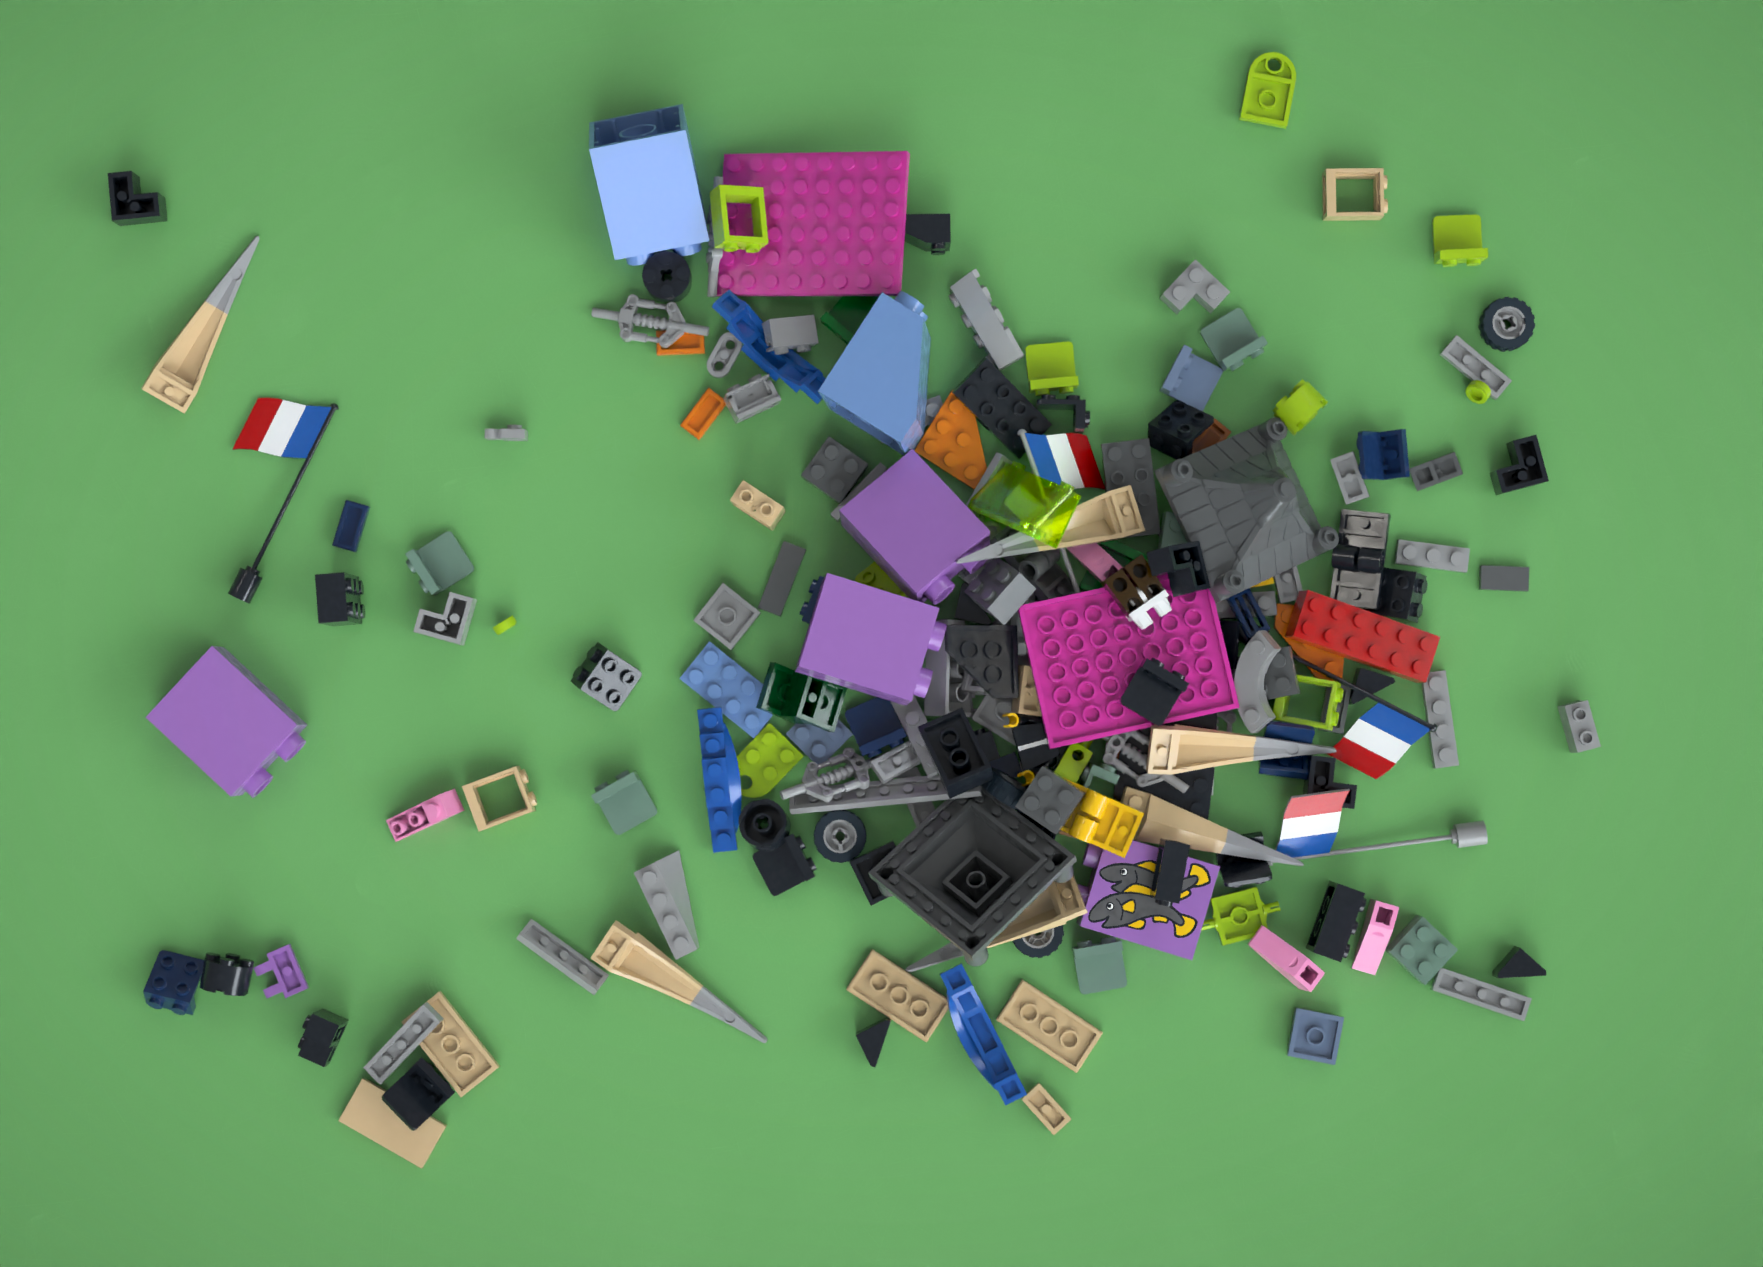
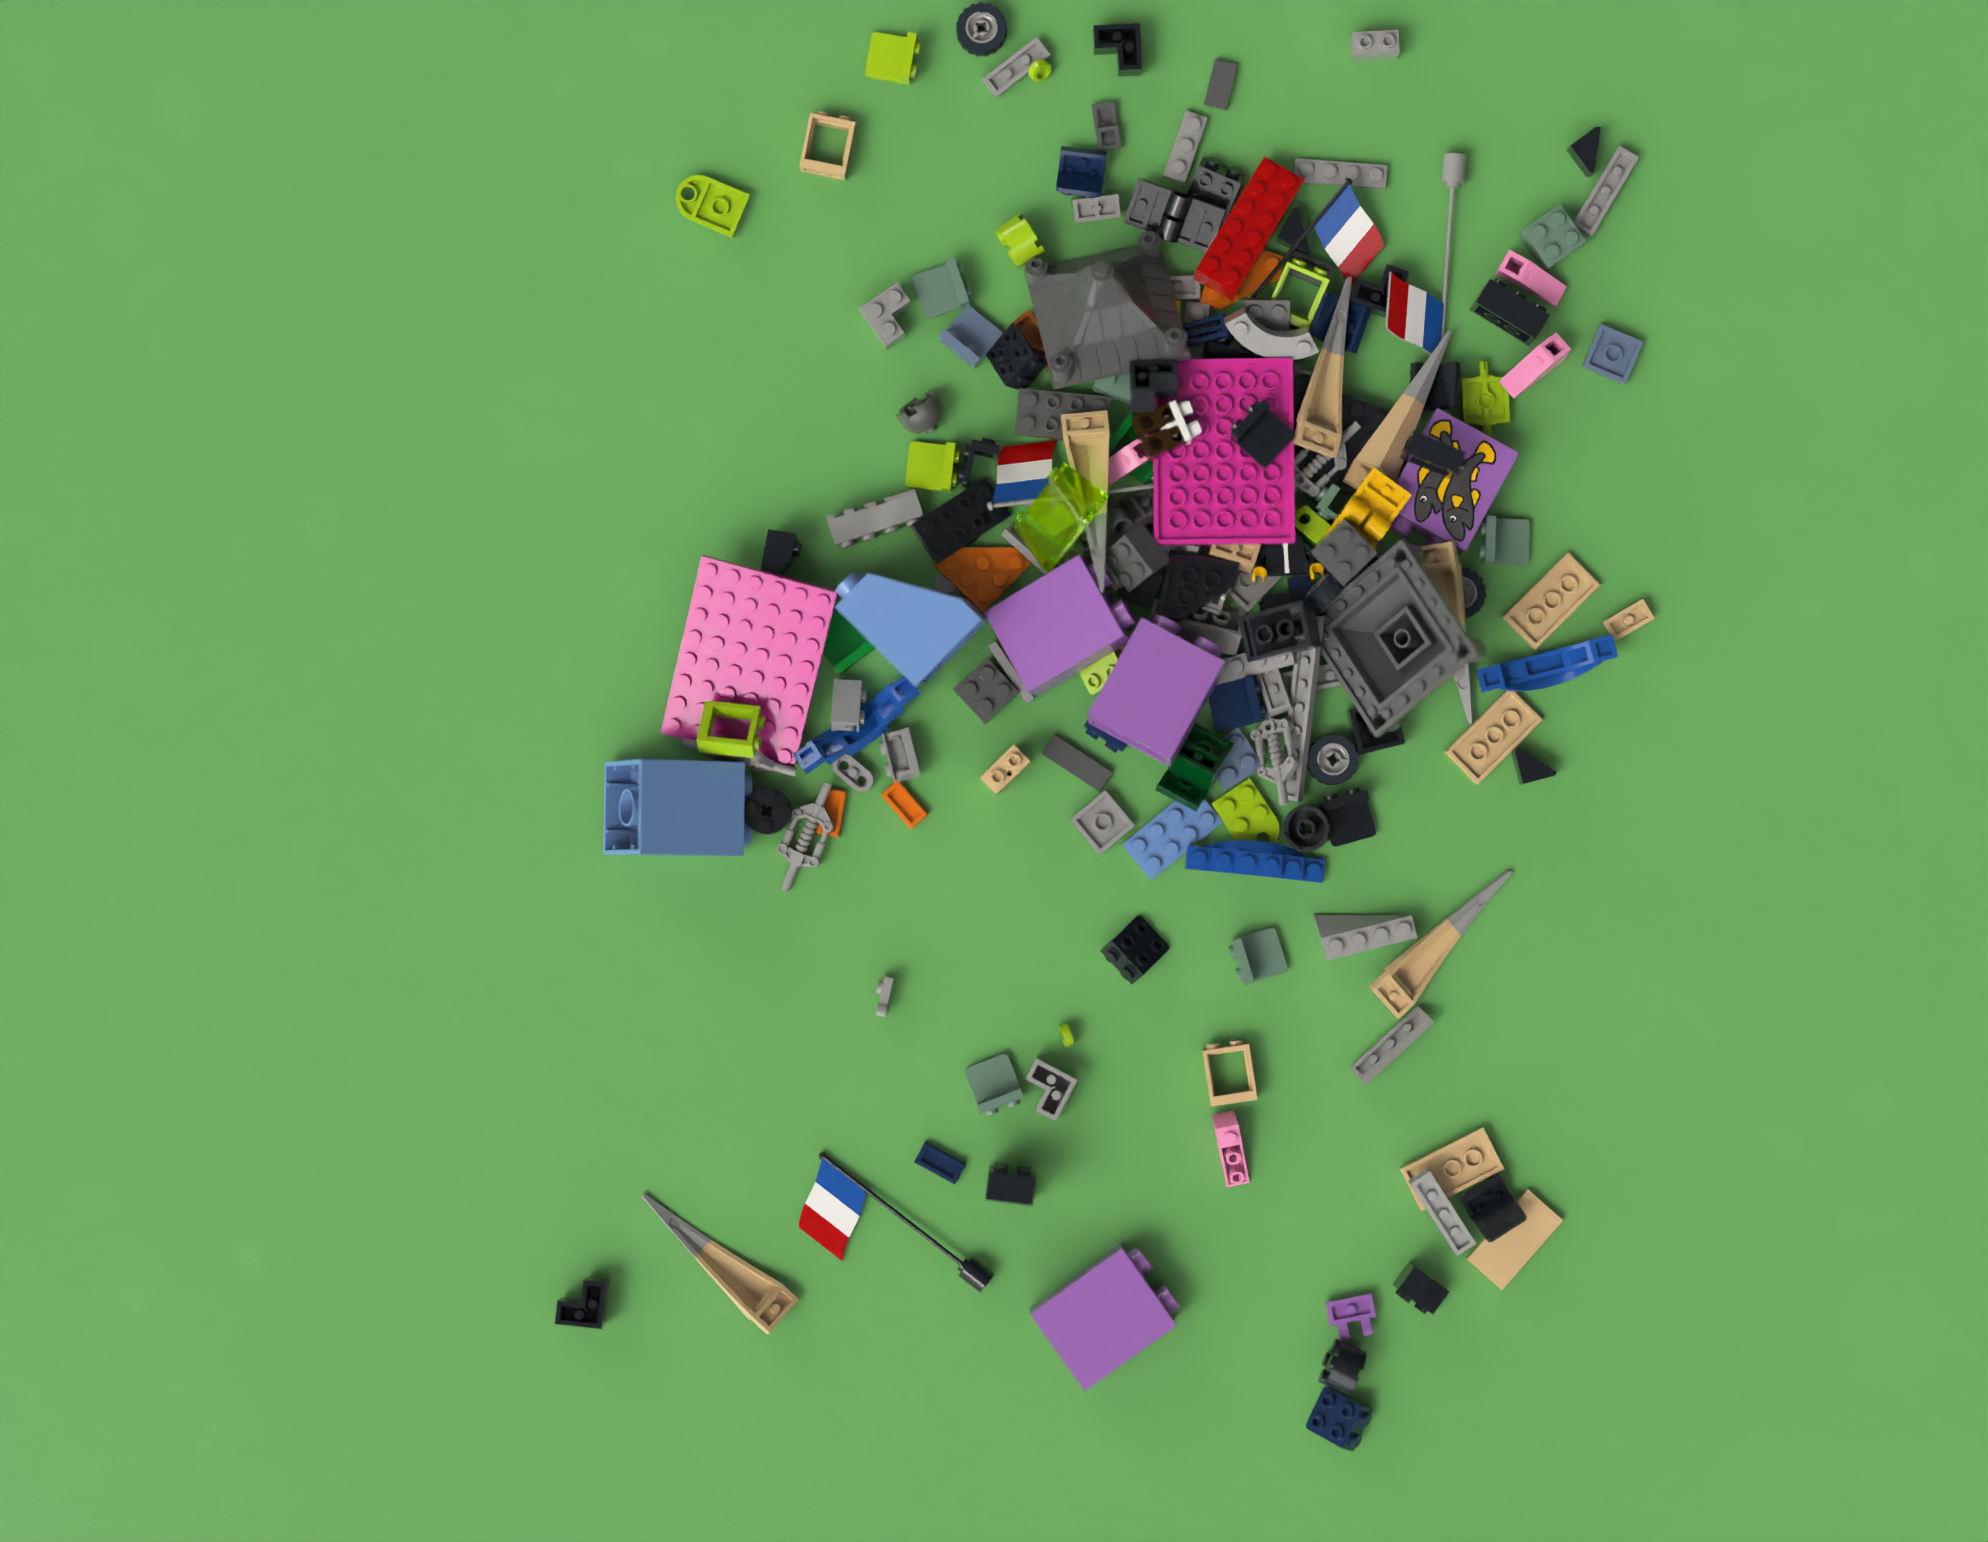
camera: 80 degrees left, 0 degrees up
none -> dark grey cylinder [896,390,943,434]

